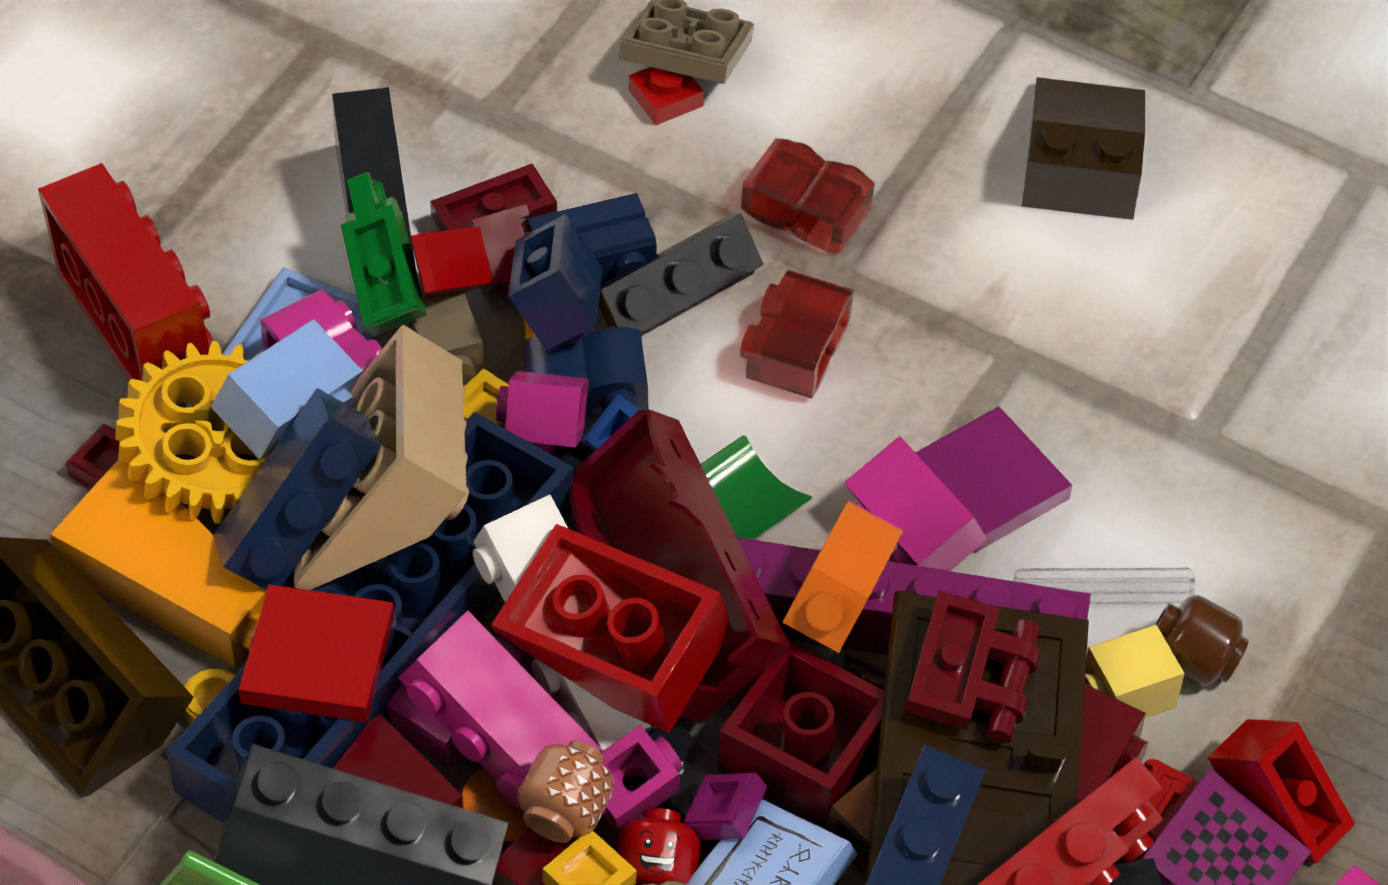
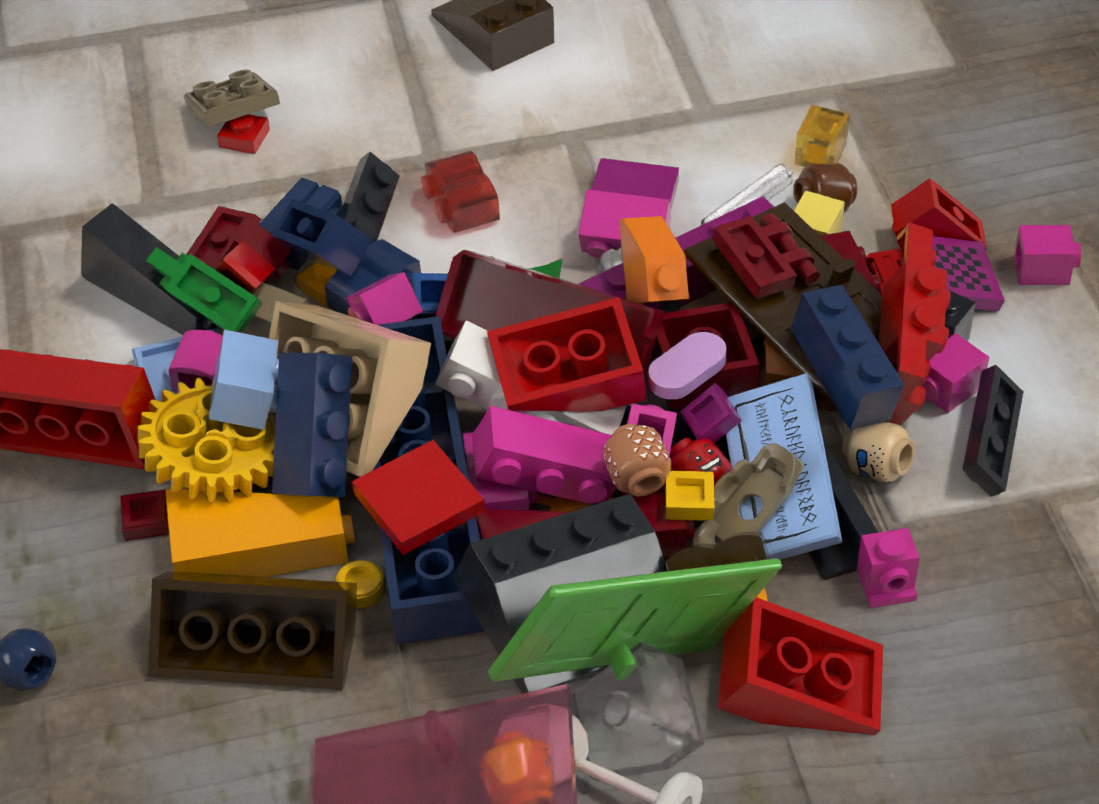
camera: 40 degrees left, 5 degrees down
clear red brick [741,138,875,253] -> none
none -> lavender tile [648,332,726,399]
none -> clear yellow brick [794,105,850,167]

